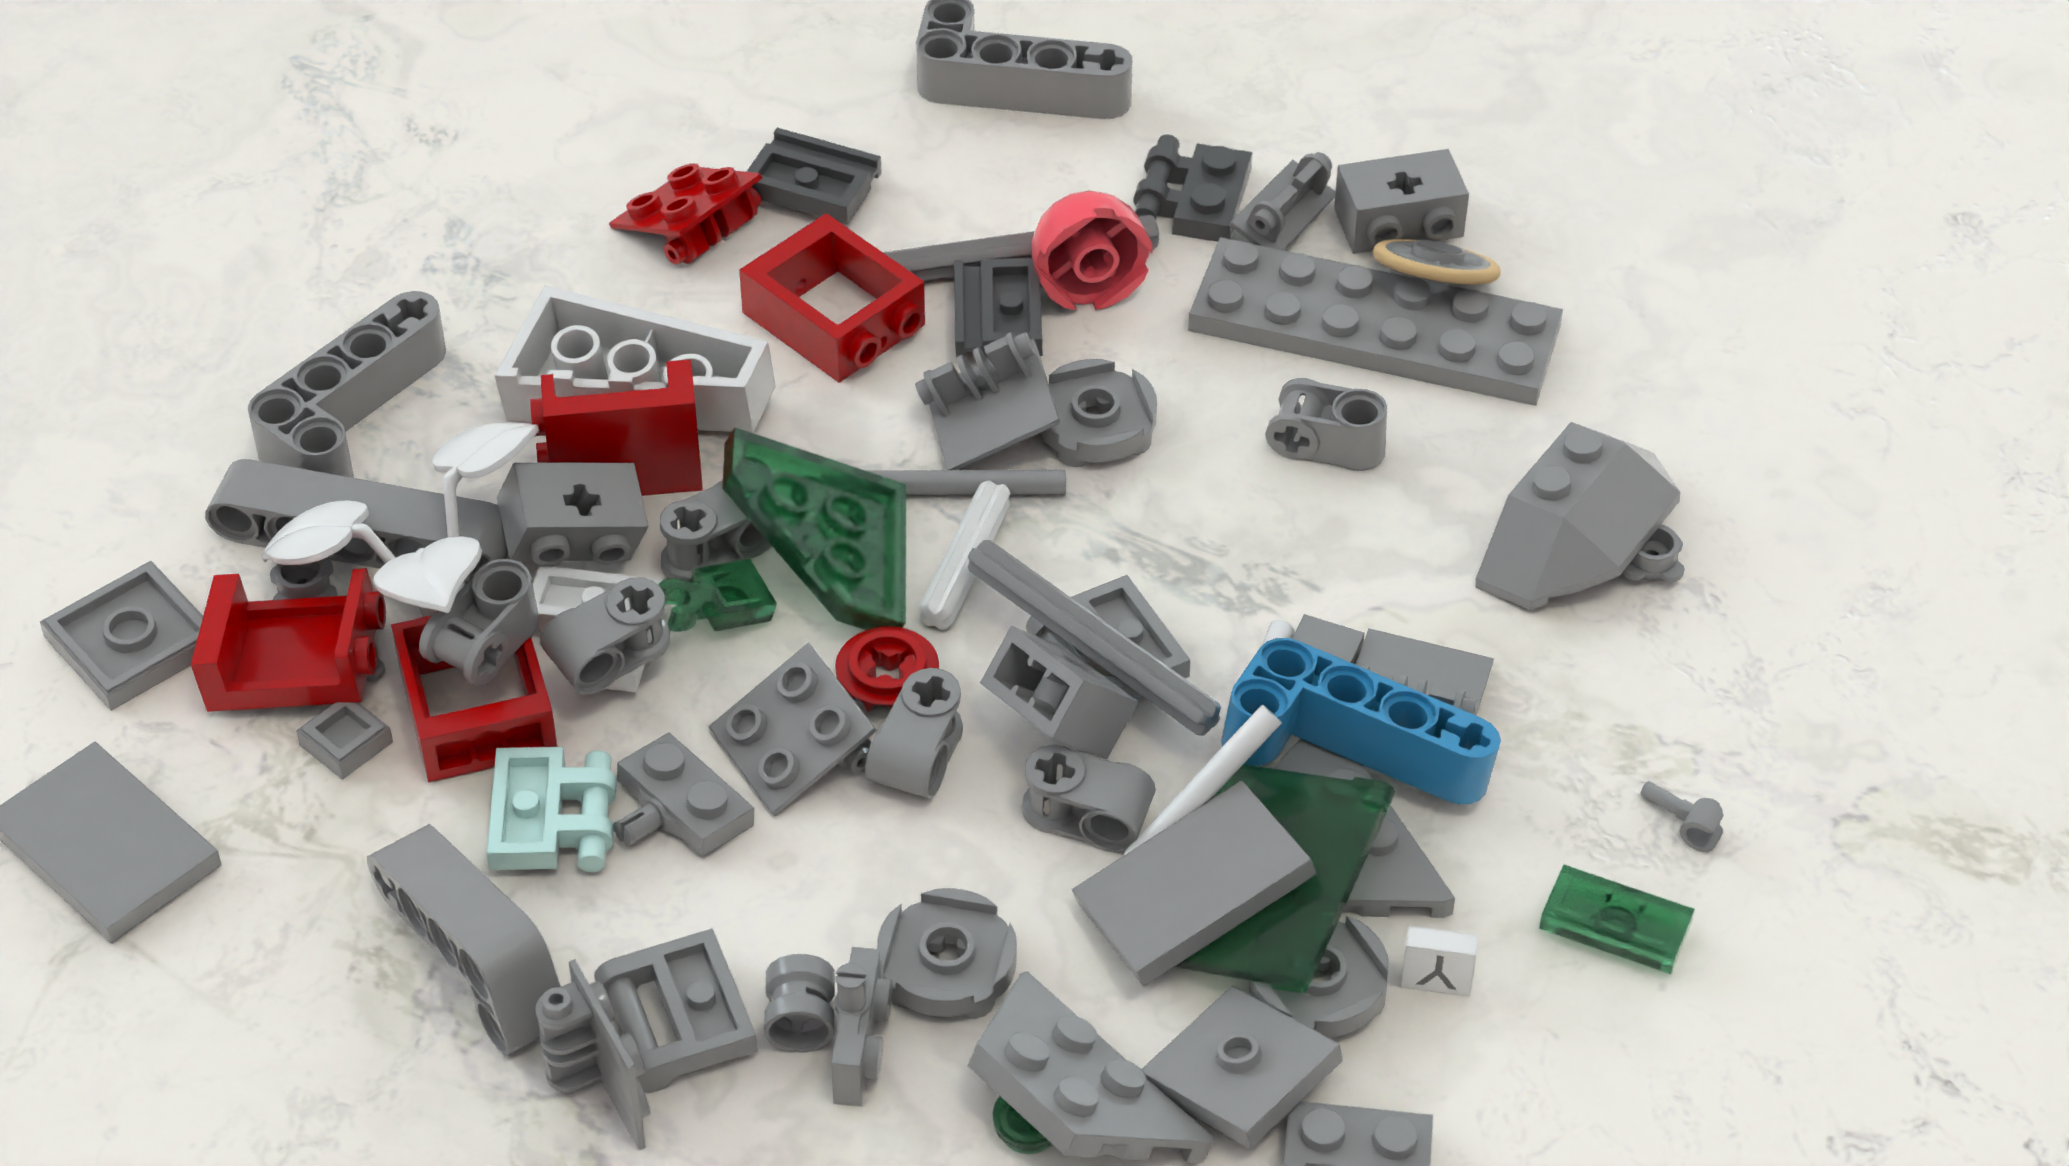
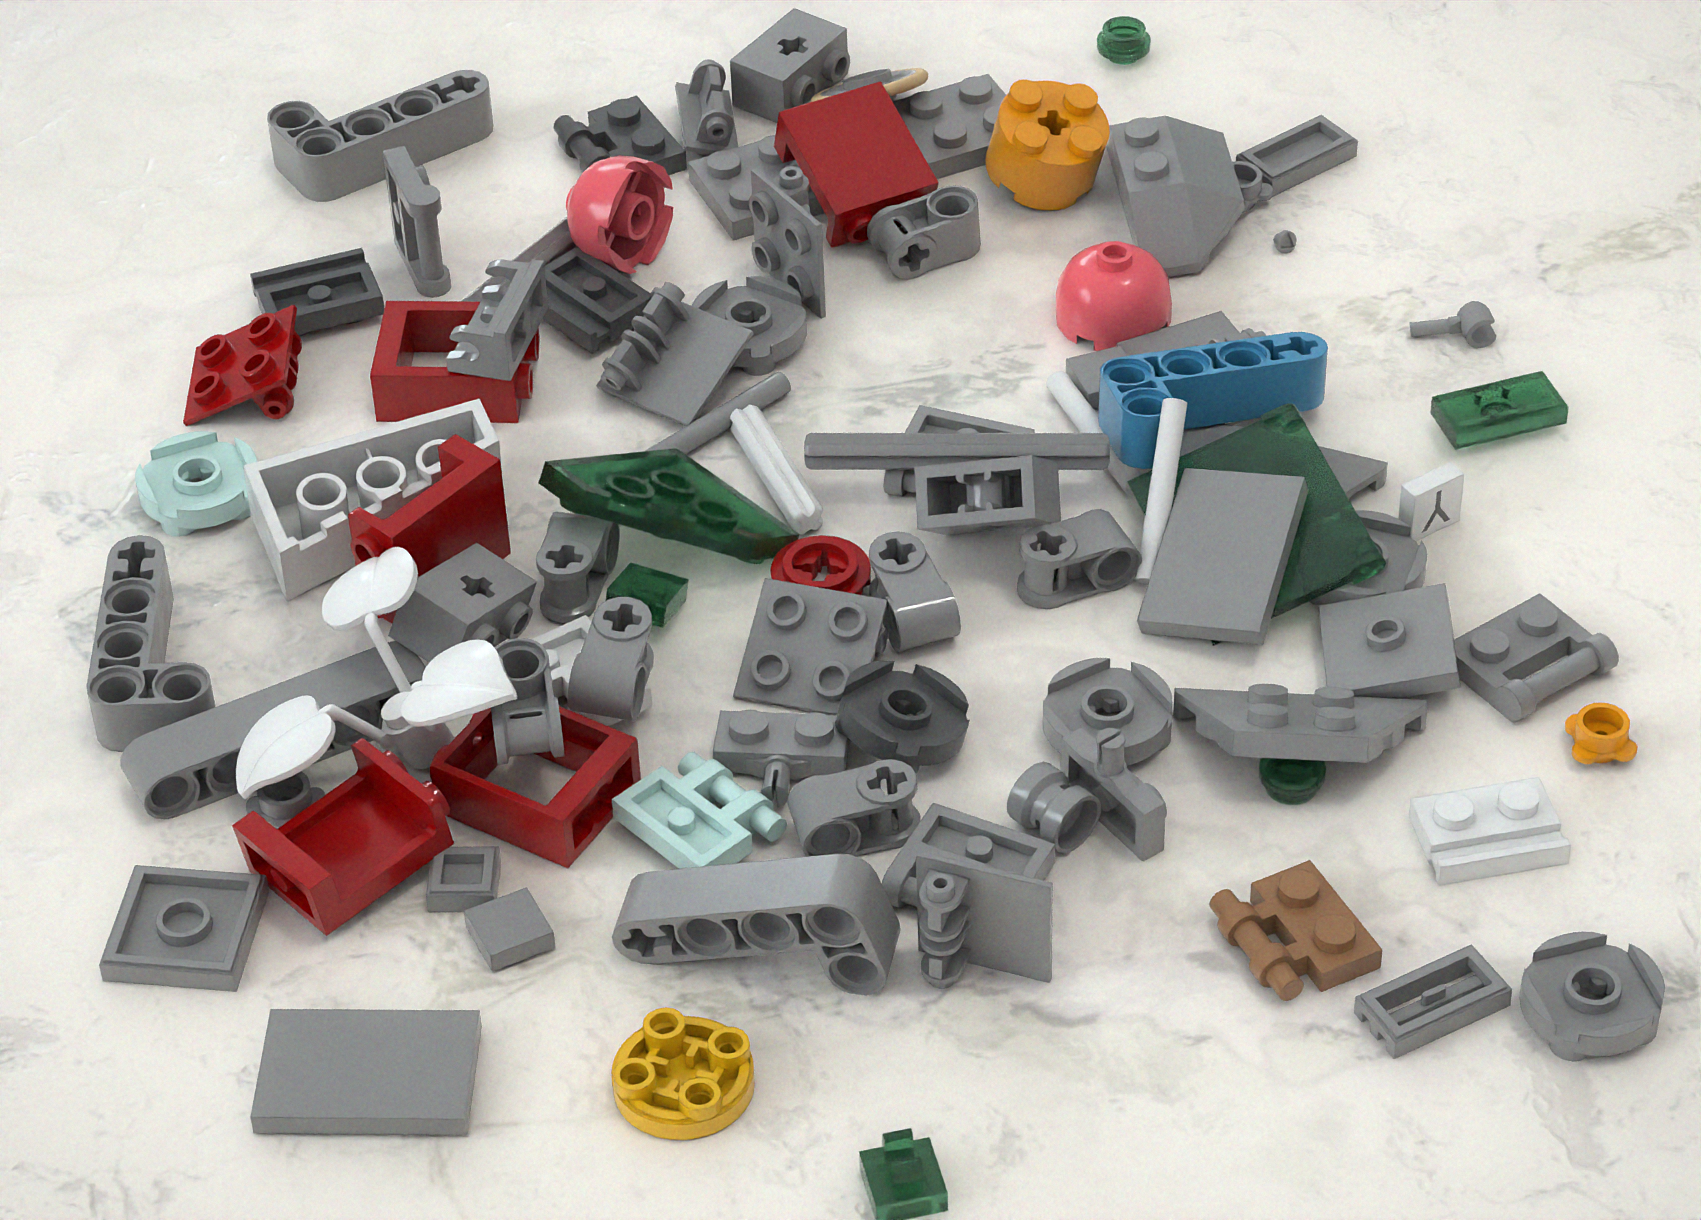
camera: 40 degrees left, 5 degrees down
none -> light aqua plate [135,431,257,537]
none -> light grey plate [382,146,451,298]
none -> light grey hinge [446,259,548,381]
none -> light grey tile [464,887,555,972]
none -> yellow tile [611,1007,755,1140]
none -> light grey hinge [749,166,826,319]
none -> red panel [774,81,939,248]
none -> light grey piece [787,759,921,857]
none -> dark grey plate [835,661,970,773]
none -> light orange brick [985,79,1110,210]
none -> coral cylinder [1056,241,1172,351]
none -> clear green plate [1097,16,1151,65]
none -> light grey tile [1236,115,1358,197]
none -> light grey piece [1273,230,1297,254]

